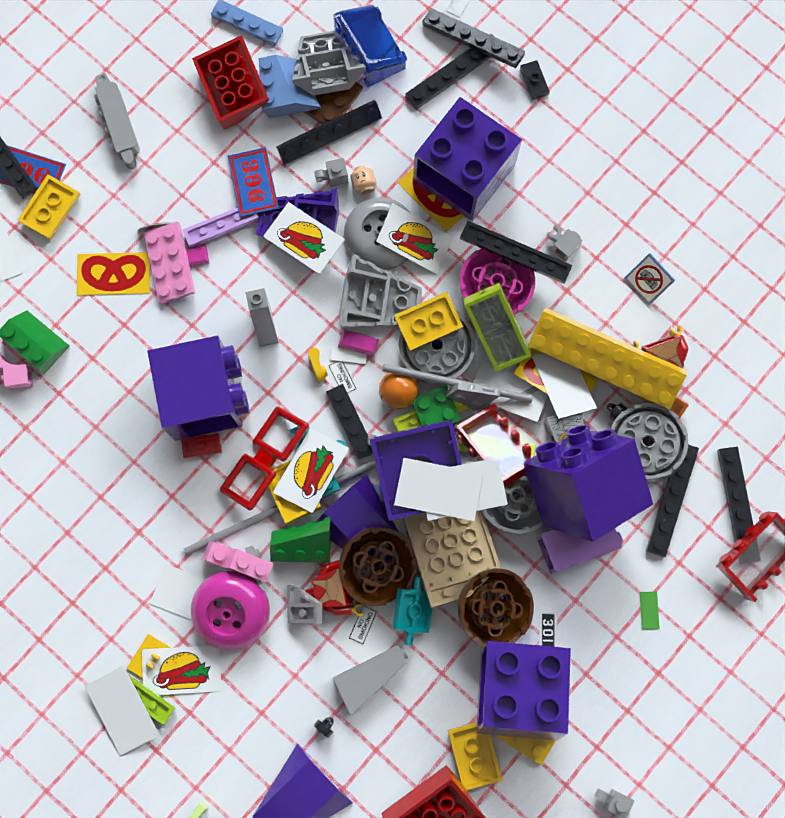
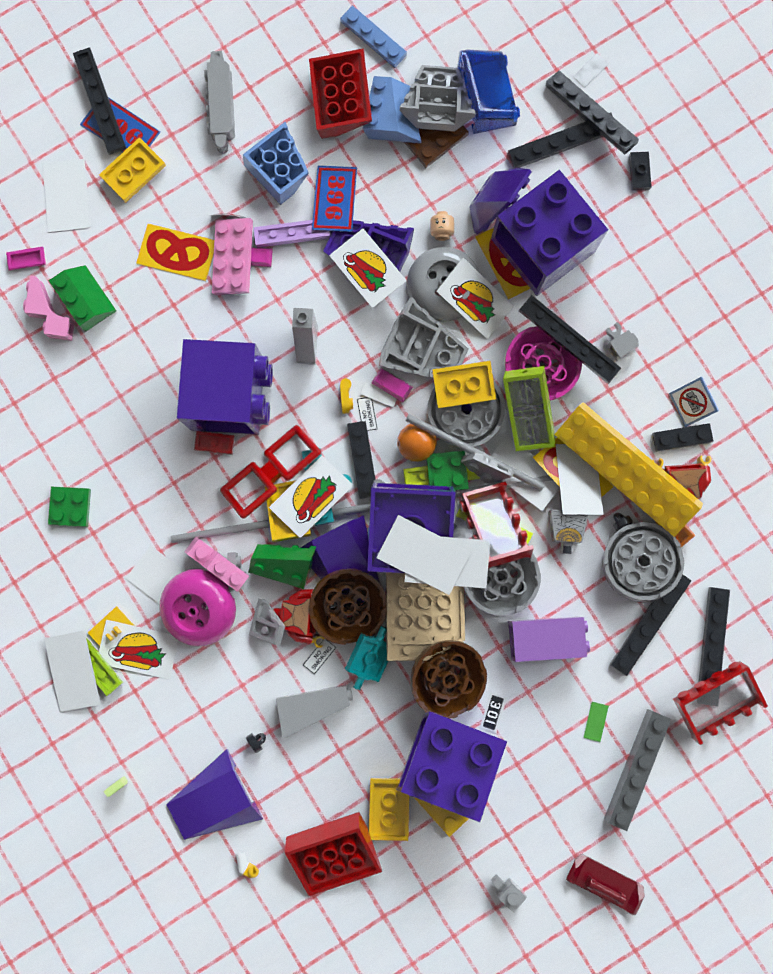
camera: 20 degrees right, 5 degrees up
black plate [276,100,382,165] -> none
light grey brick [314,158,349,187] -> none
dark purple piece [523,425,654,542] -> none
none -> green plate [48,486,91,527]
none -> medium blue wedge [243,122,309,205]
none -> dark purple wedge [469,168,532,234]
none -> dark red piece [566,854,645,915]
none -> dark grey brick [604,709,671,831]
none -> black plate [652,423,714,452]

